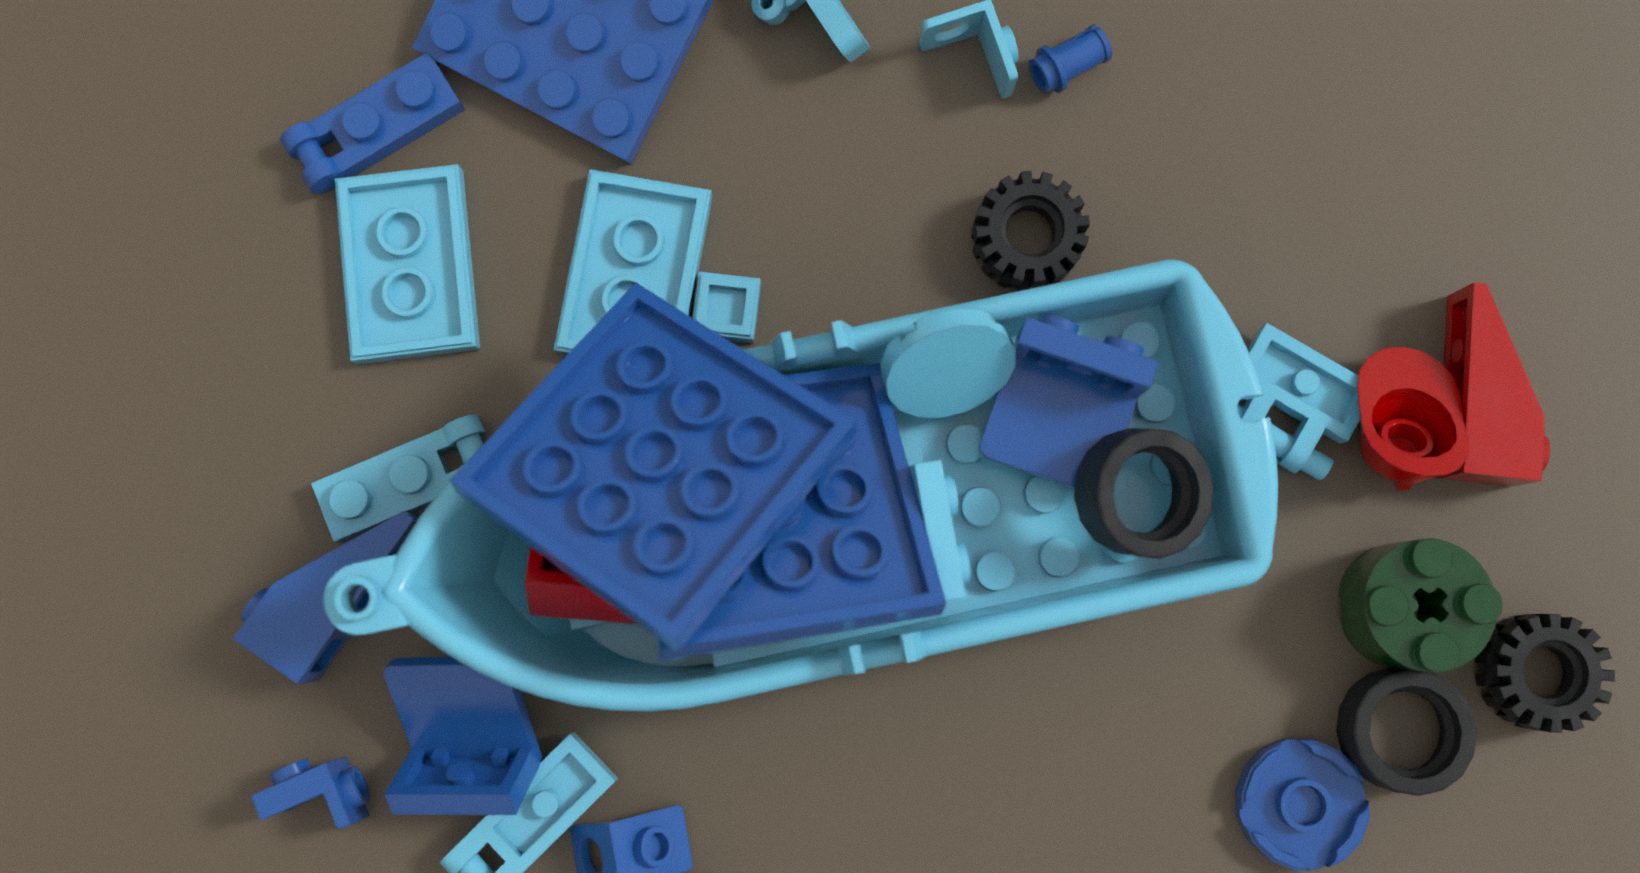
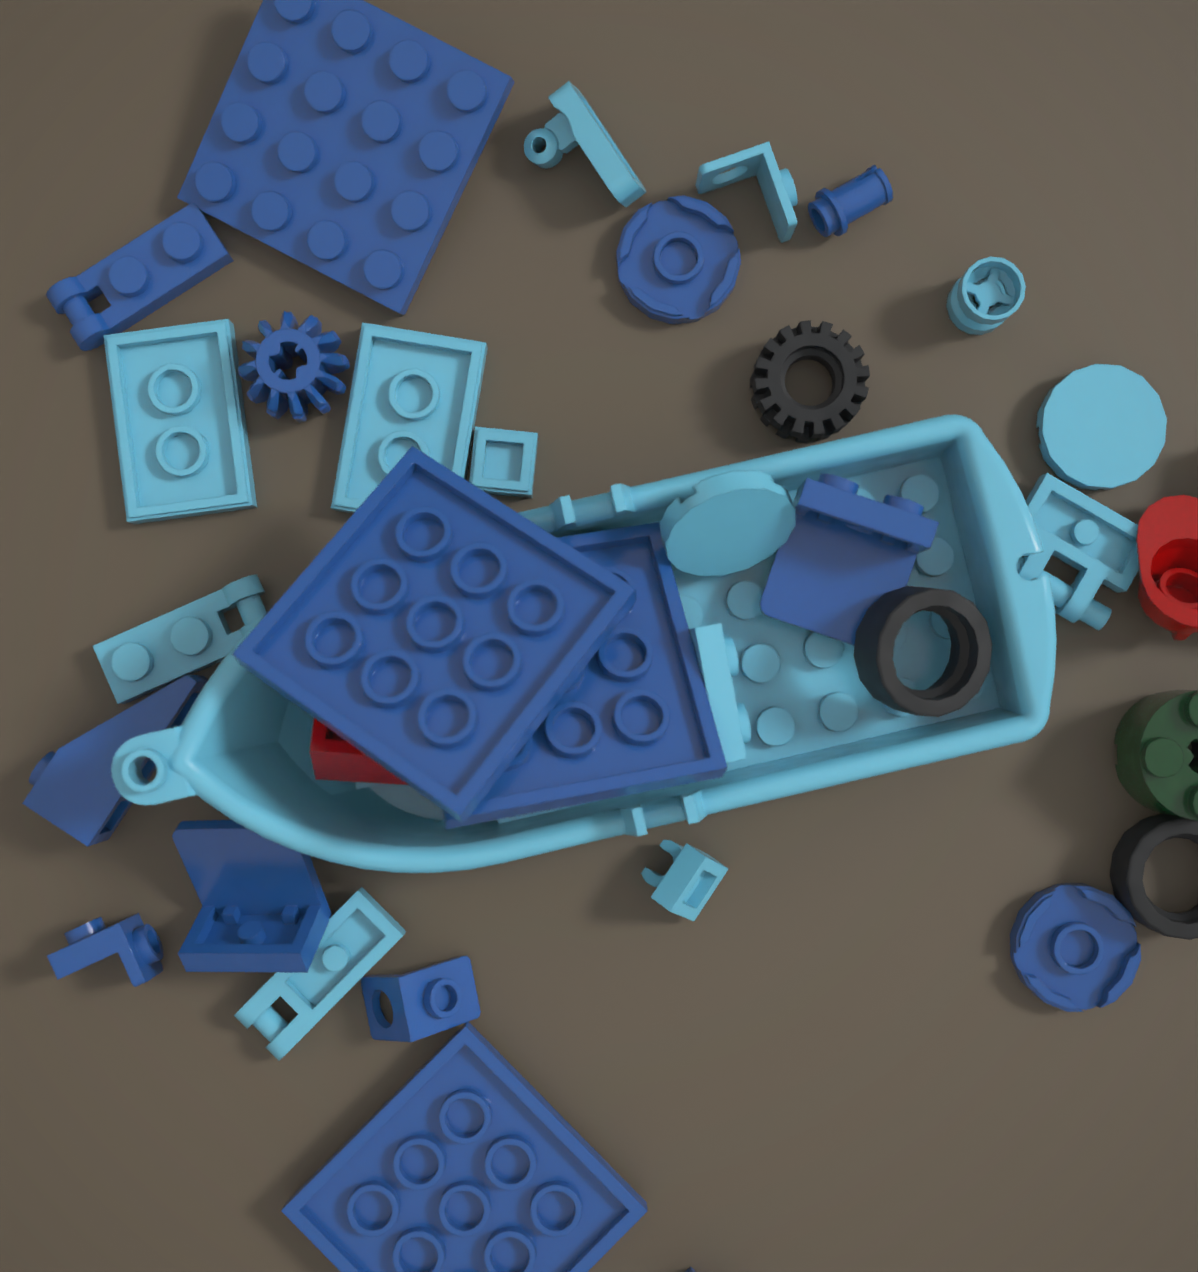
camera: 10 degrees left, 5 degrees up
none -> blue gear [238,311,350,423]
none -> blue tile [616,195,741,325]
none -> medium azure tile [641,840,729,921]
none -> medium azure wheel [946,257,1026,335]
none -> medium azure tile [1036,364,1167,490]

